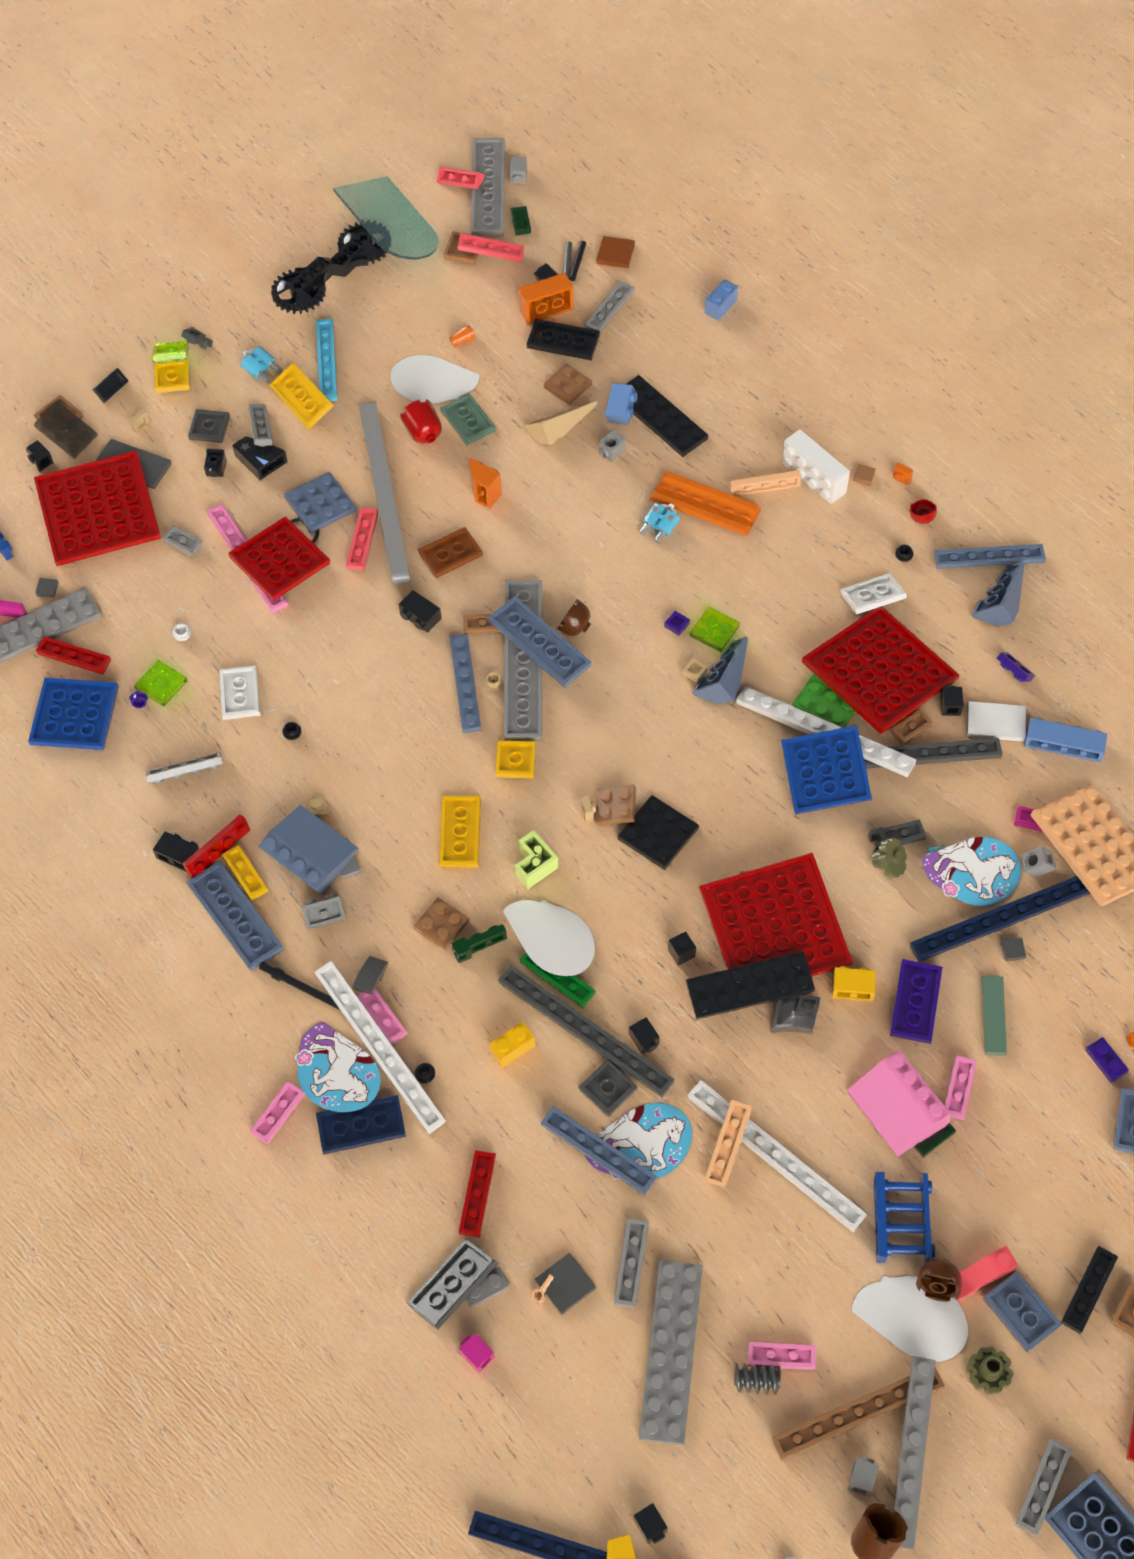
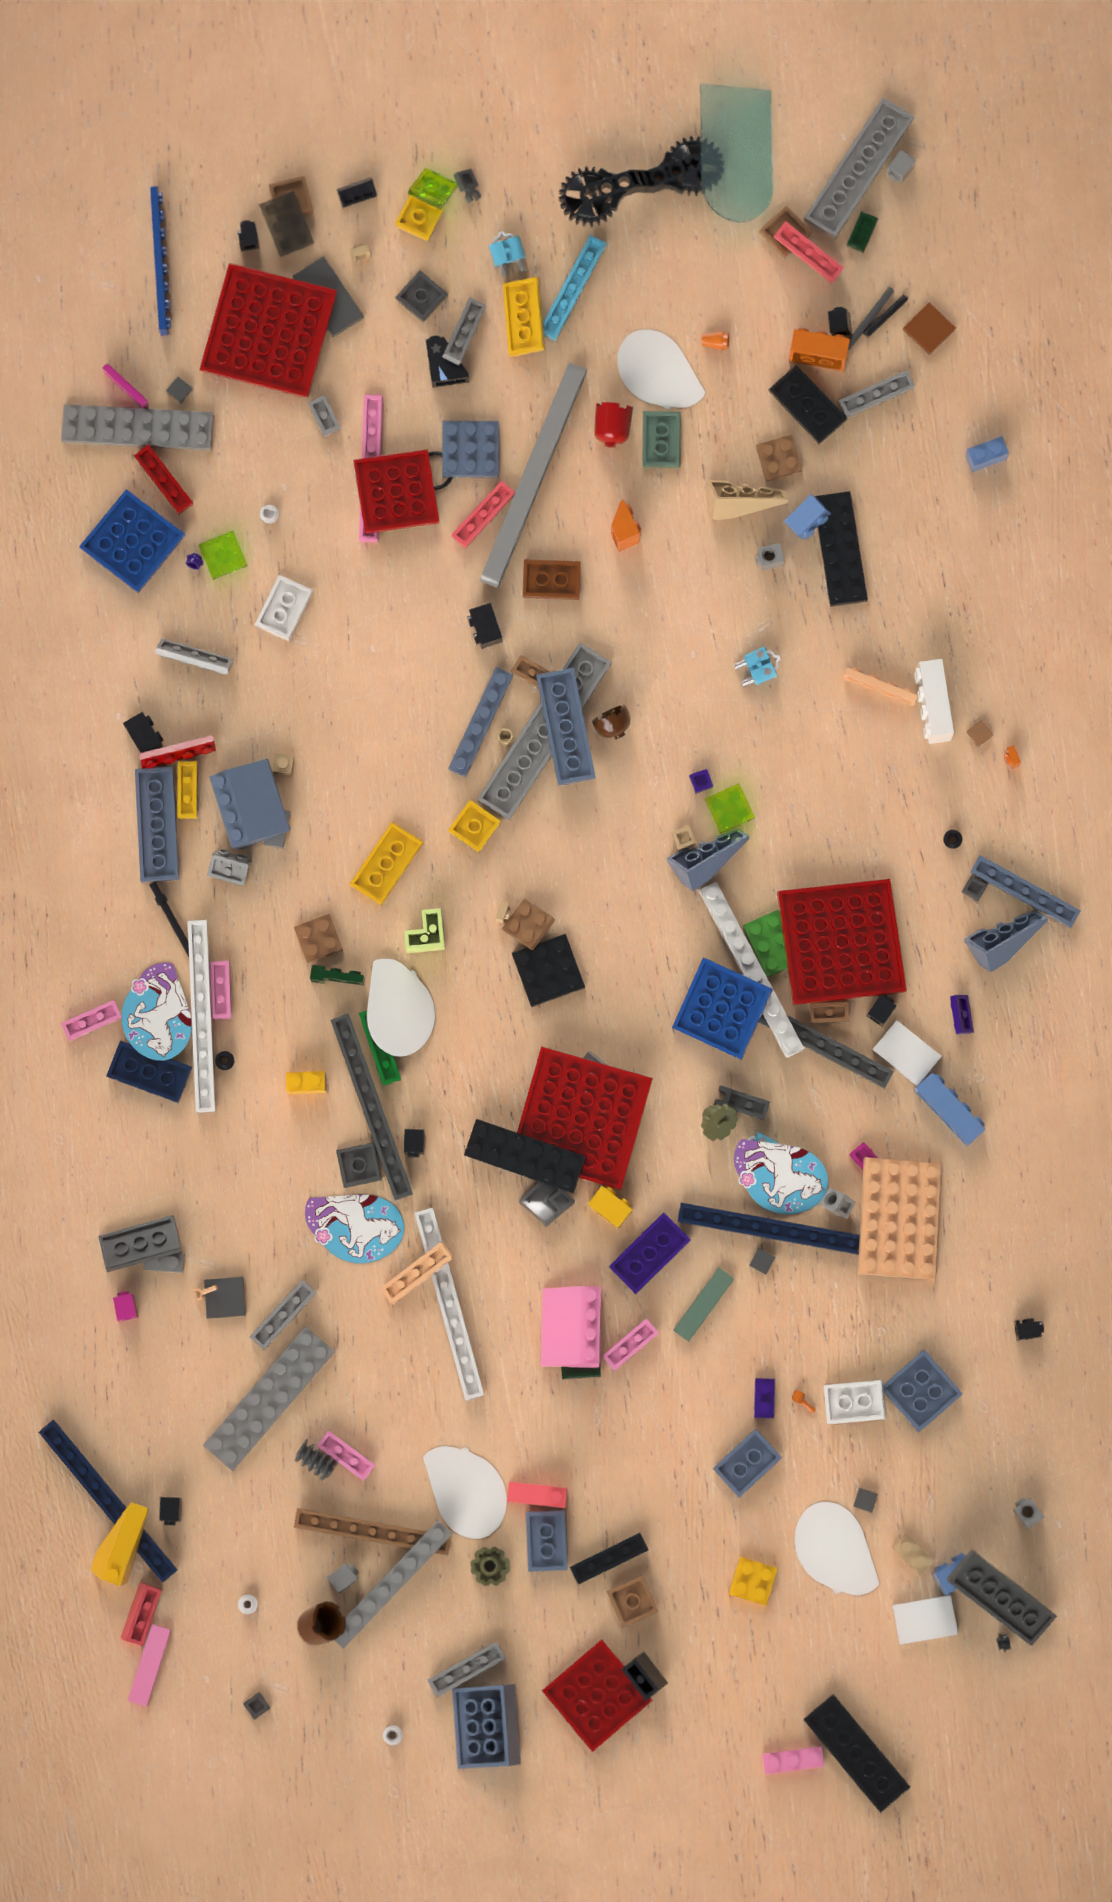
camera: 35 degrees right, 20 degrees up
black brick [204,449,227,477] -> none
black plate [282,722,302,740] -> none
dark grey slope [353,956,389,995] -> none
coral slope [436,167,485,189] -> none
red plate [459,1150,496,1238] -> none
sand blue plate [541,1106,657,1196] -> none
orange plate [650,471,761,536] -> none
black brick [668,931,696,966] -> none
white tile [840,573,907,615] -> none
blue fence [874,1172,935,1263] -> none
red hair [909,499,937,524] -> none
reddish brown cylinder [916,1259,962,1302] -> none
none -> dark grey tile [962,875,988,902]

